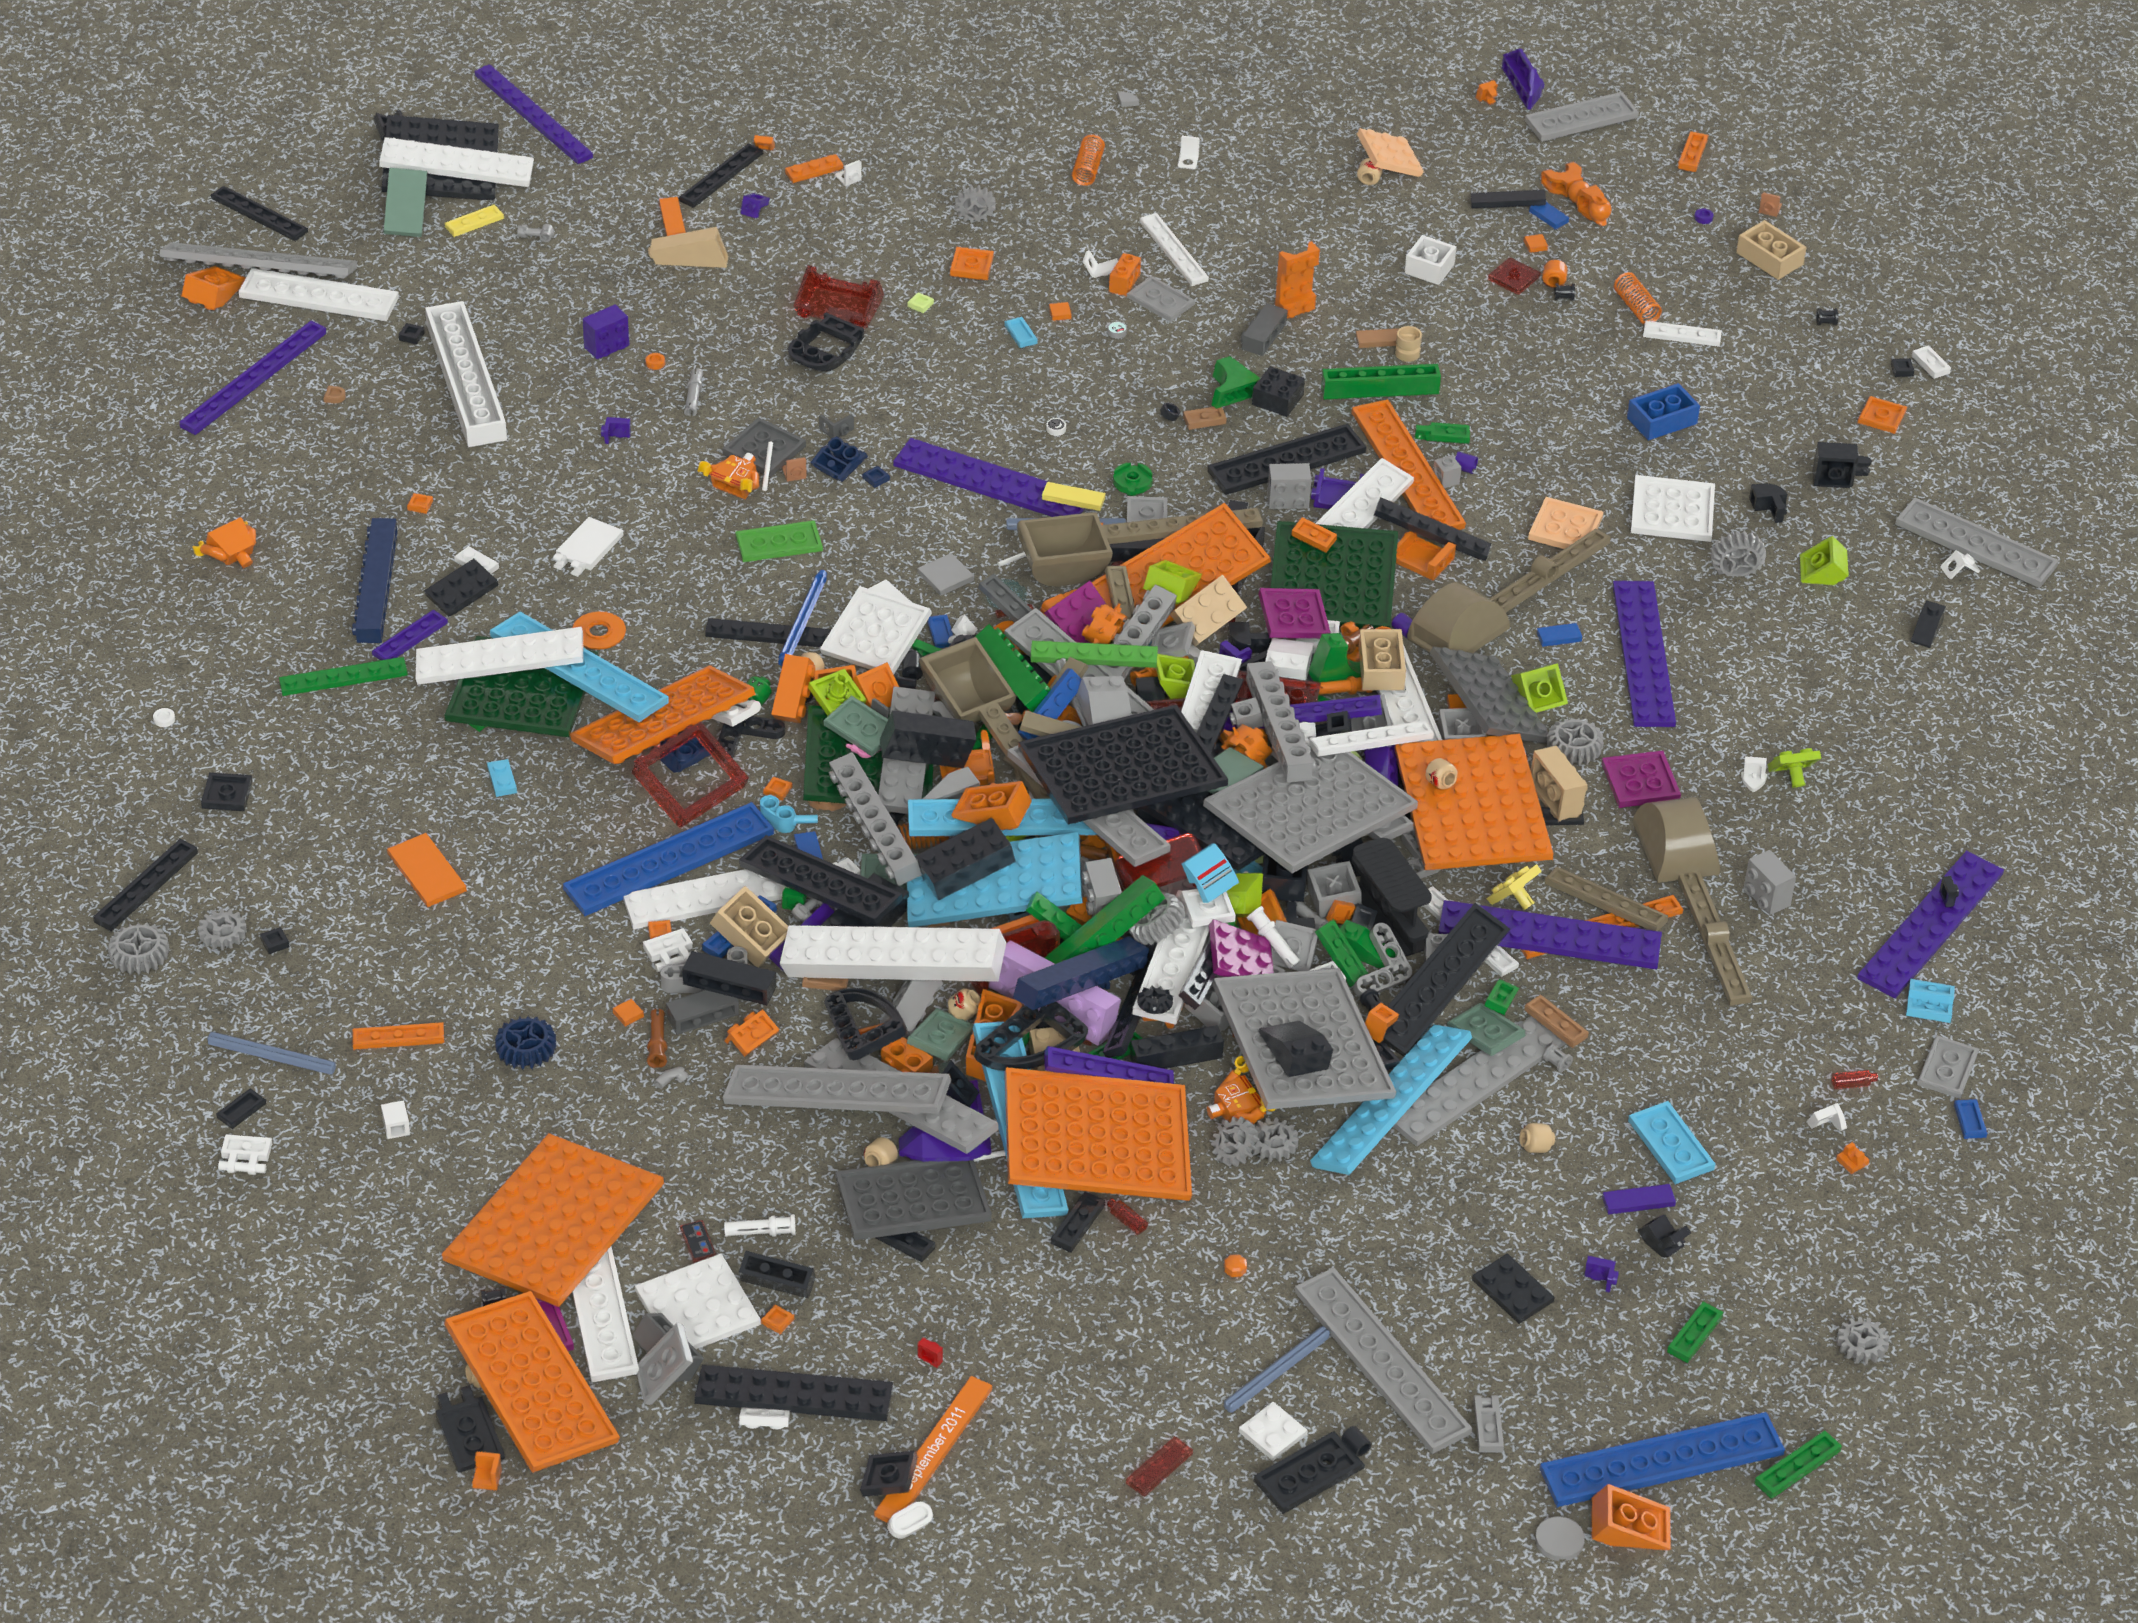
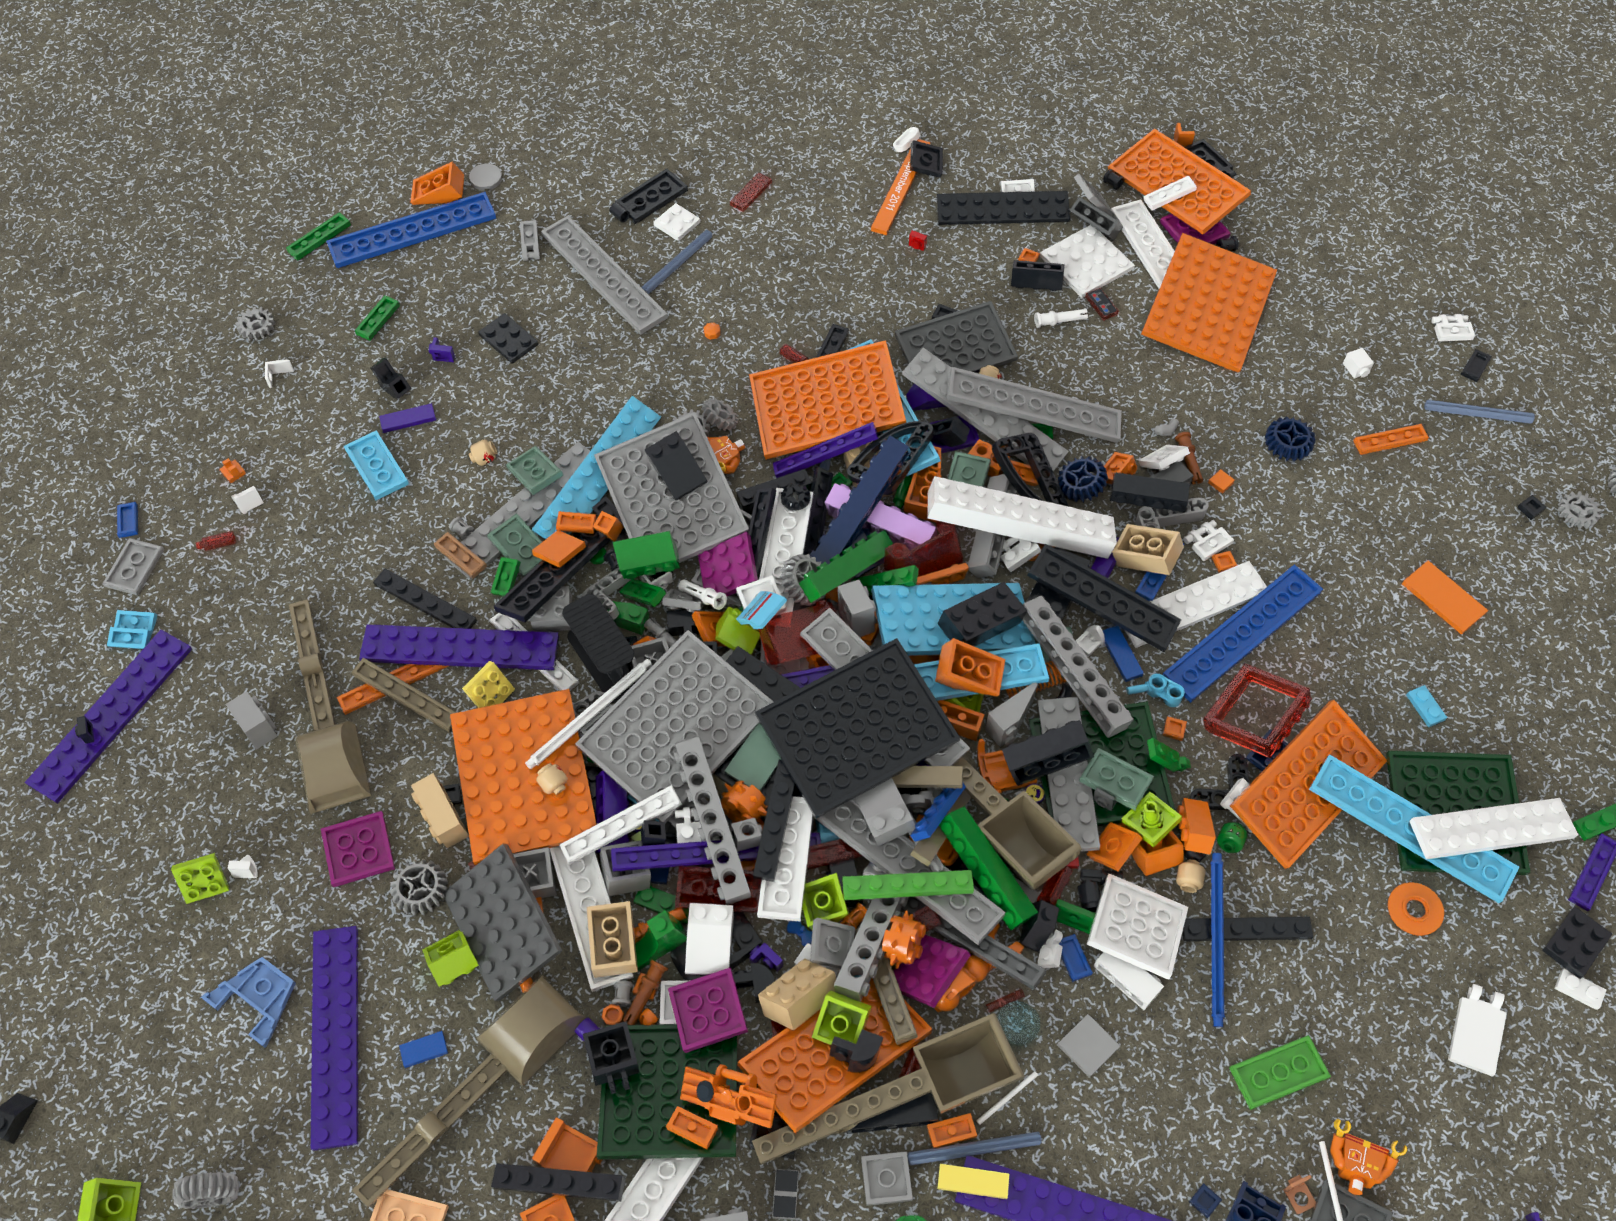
camera: 175 degrees right, 15 degrees up
none -> medium blue wing [201,957,296,1048]
none -> white bracket [265,360,294,388]
none -> black plate [373,568,477,629]
none -> sand green tile [506,446,564,495]
none -> white piece [525,659,652,770]
none -> orange tile [532,530,586,568]
none -> orange plate [556,511,596,534]
none -> black hinge [583,1021,639,1094]
none -> green slope [613,531,680,579]
none -> orange piece [680,1064,777,1128]
none -> black brick [830,1029,883,1073]
none -> dark blue gear [1058,456,1108,503]
none -> black bush [1103,169,1125,190]
none -> white plate [1138,445,1190,471]
none -> white tile [1144,176,1197,211]
none -> green hinge [1147,738,1191,772]

